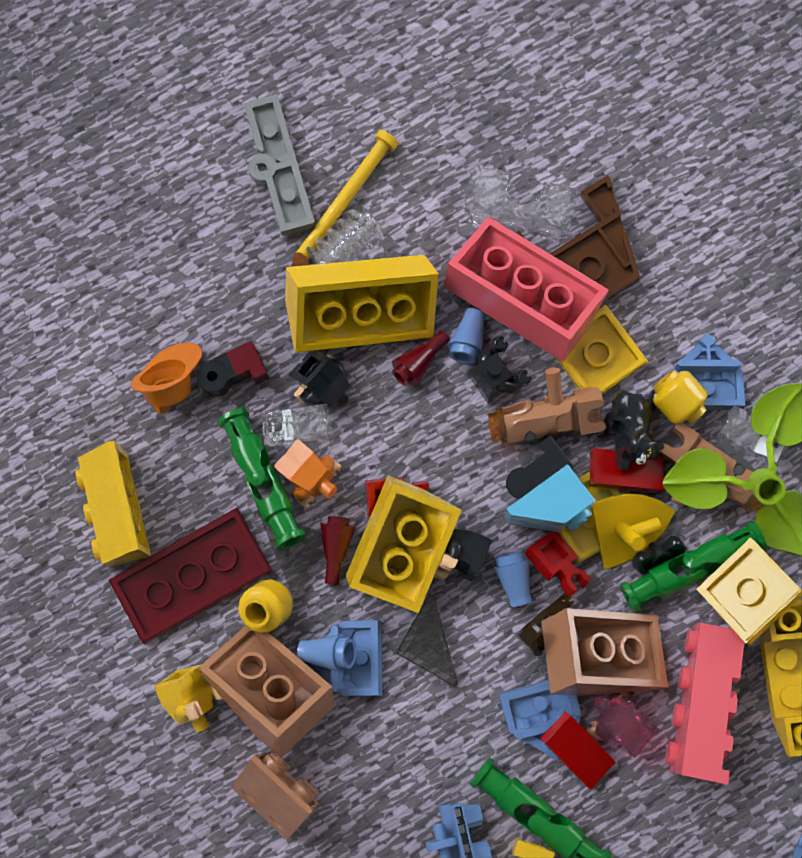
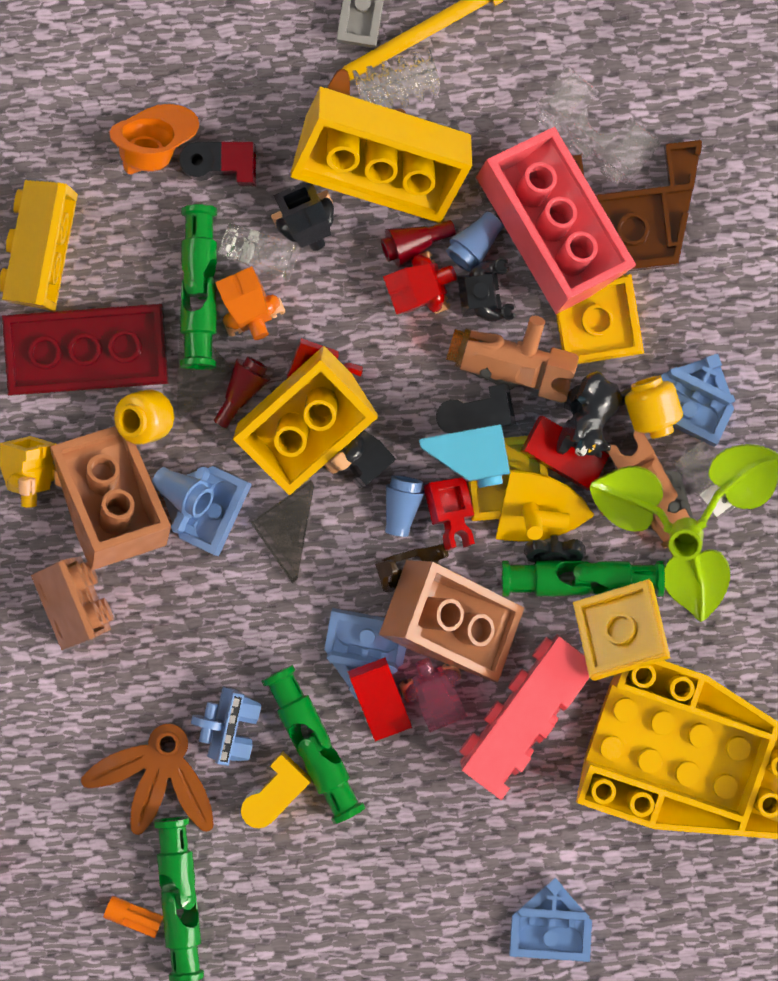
camera: 25 degrees right, 10 degrees up
none -> red piece [383,251,457,315]

